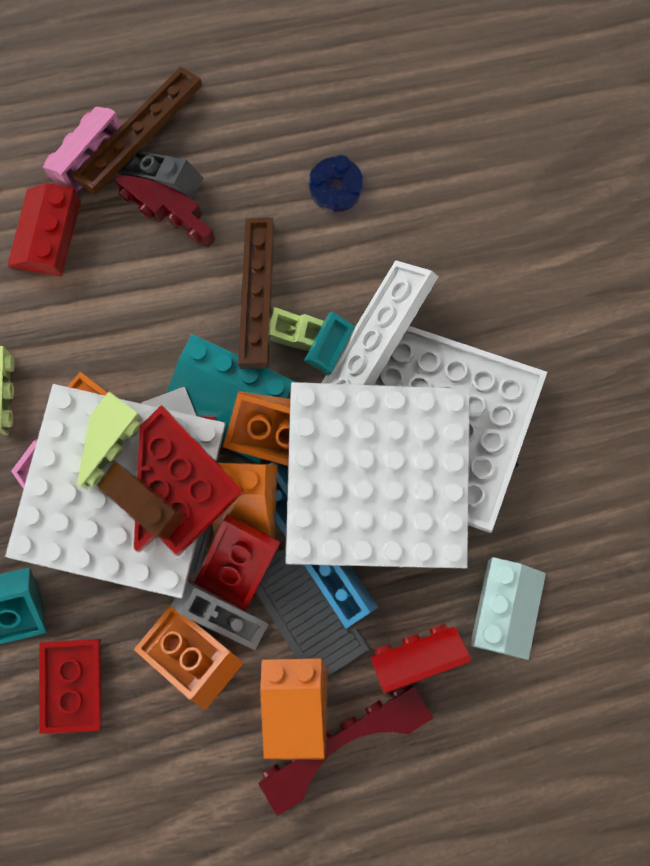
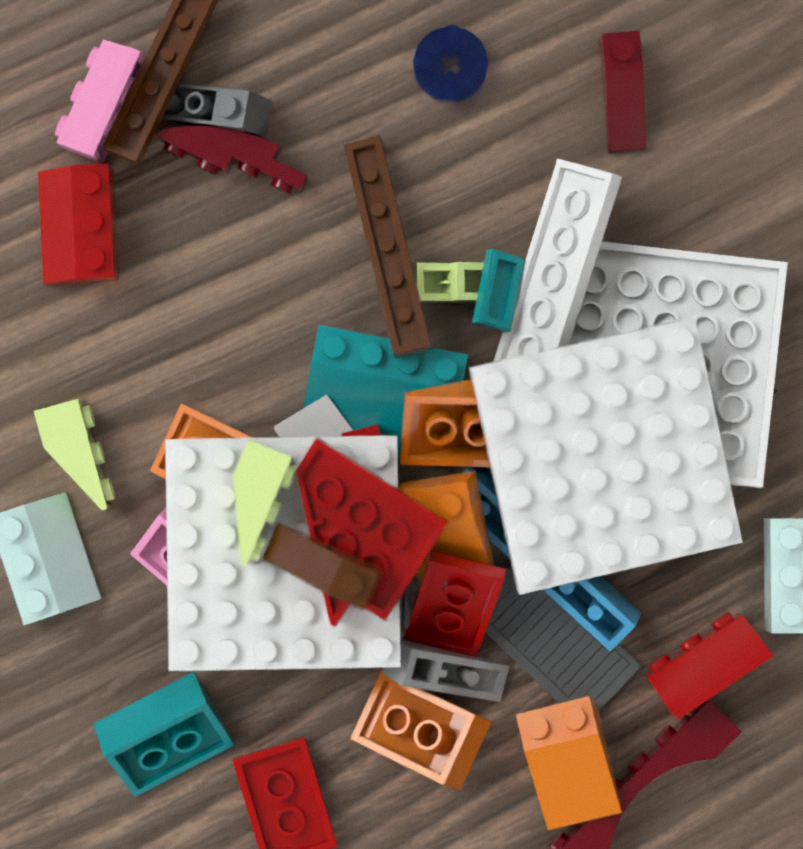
camera: 20 degrees left, 10 degrees up
none -> dark red slope [598,30,646,153]

